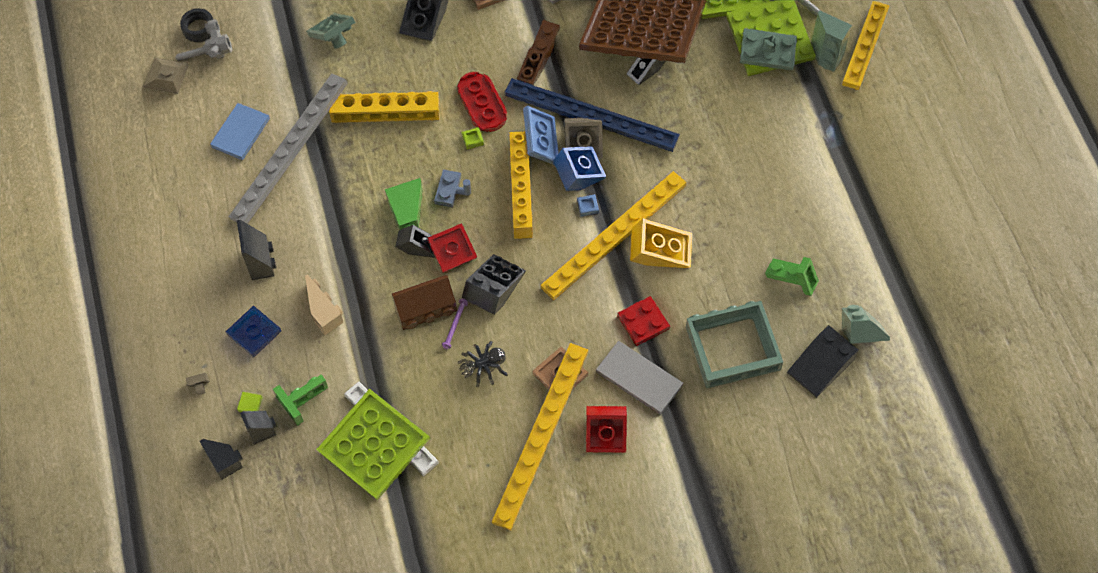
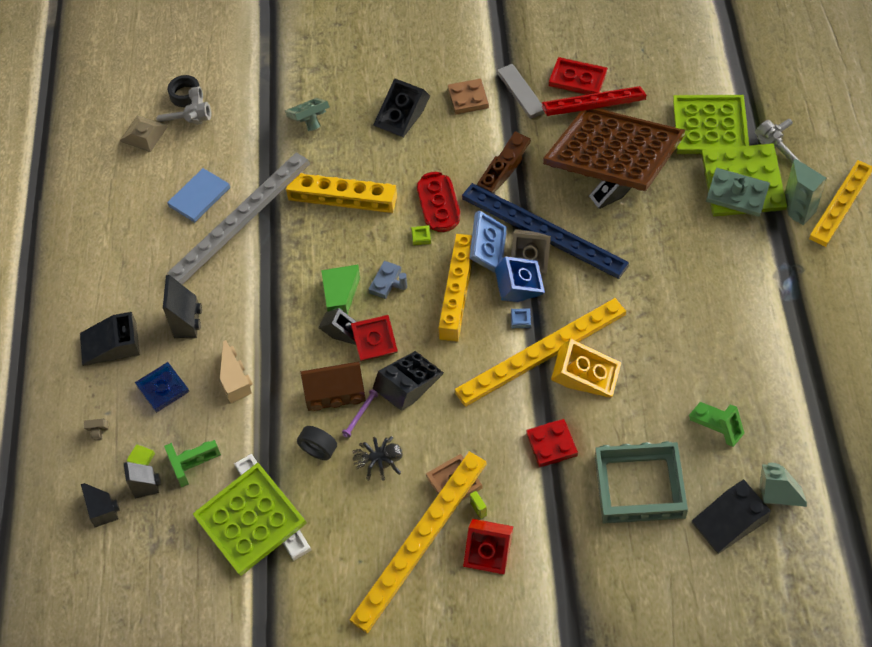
camera: 15 degrees right, 5 degrees down
light grey tile [596,341,683,415] -> none
none -> black slope [80,312,140,366]
none -> black tyre [297,426,337,460]
none -> lime tile [470,491,487,519]

